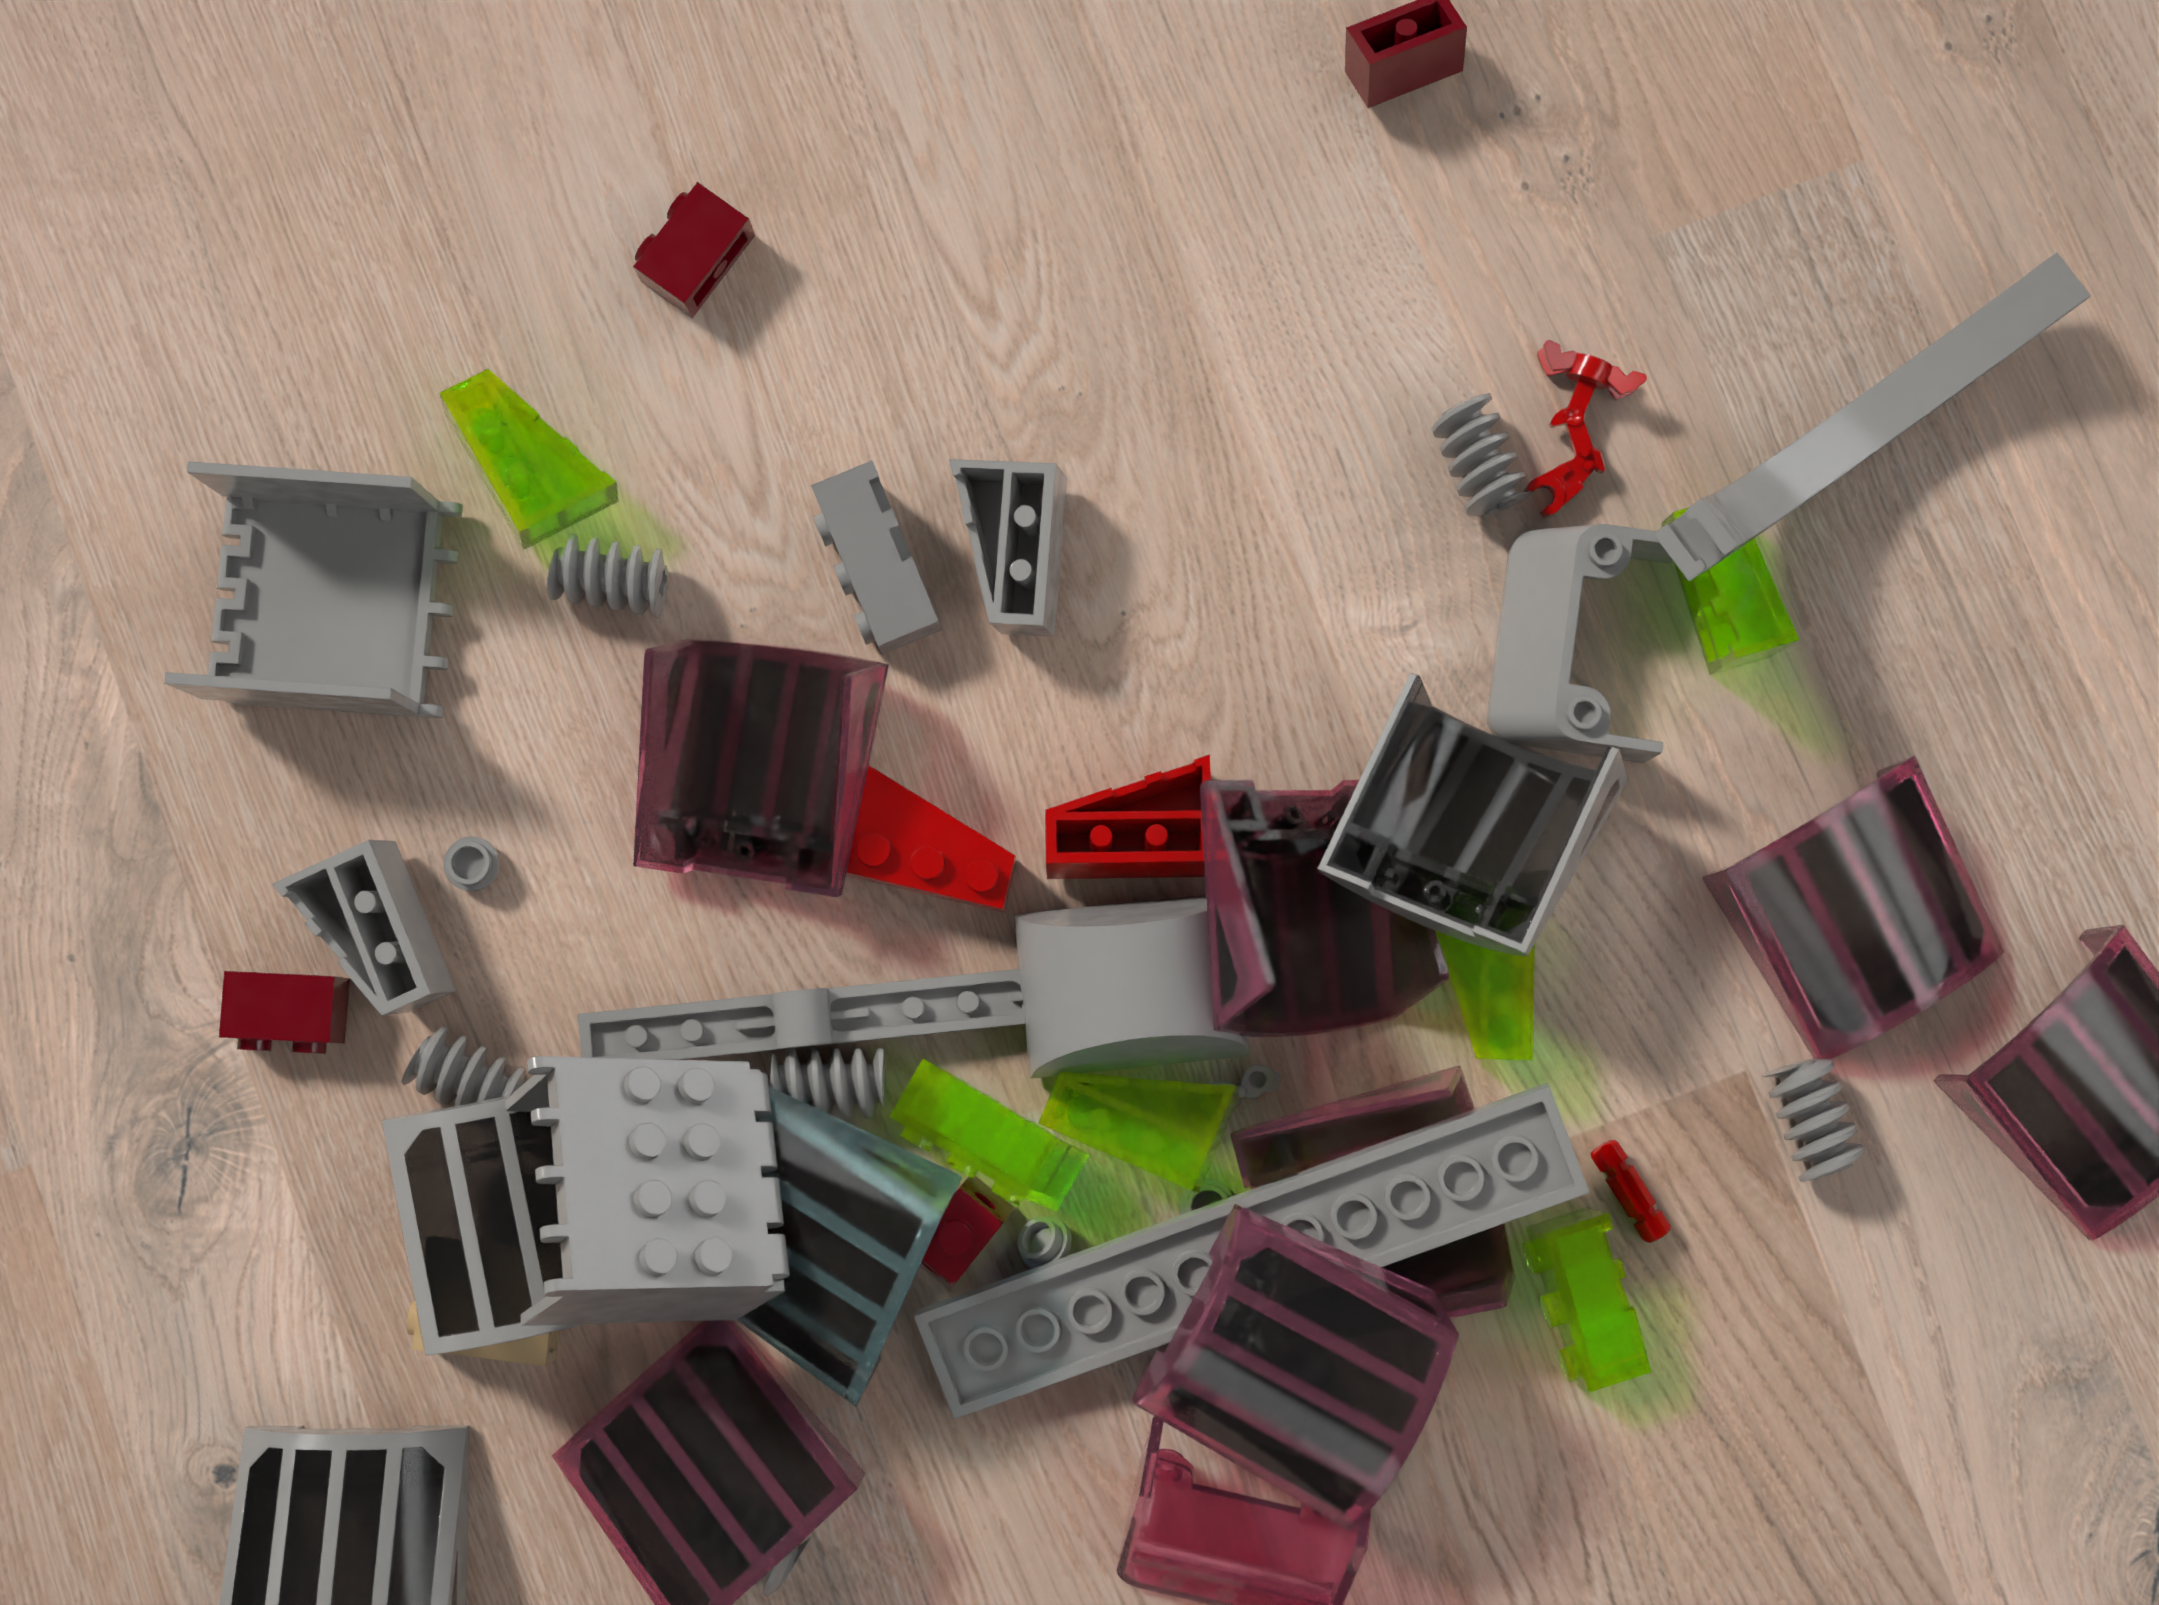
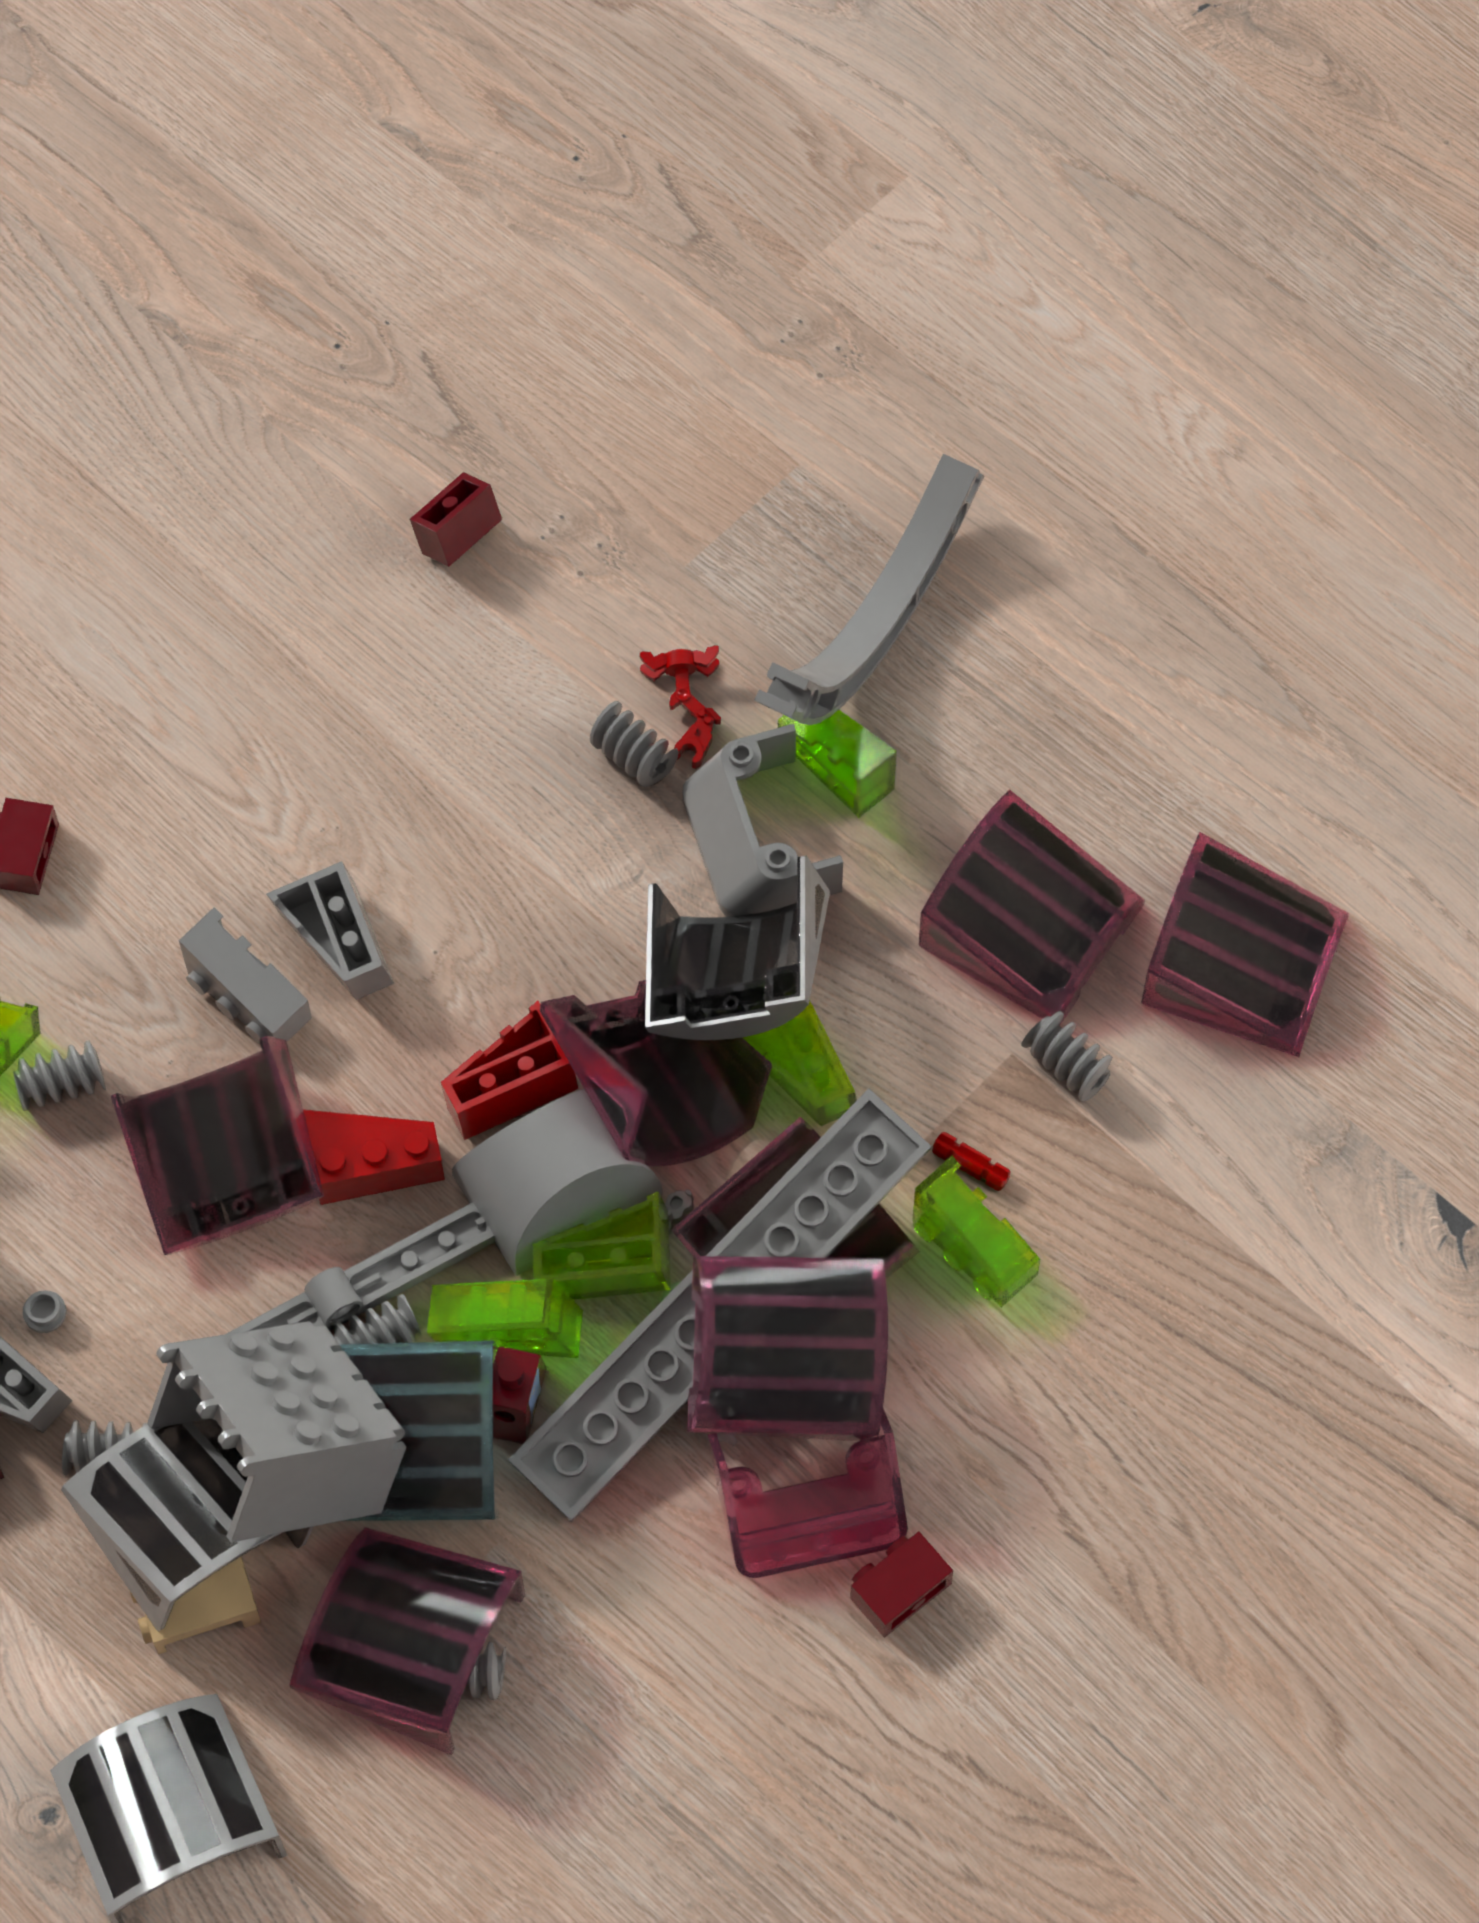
camera: 25 degrees left, 20 degrees down
light grey plate [1018,1217,1072,1269] -> none

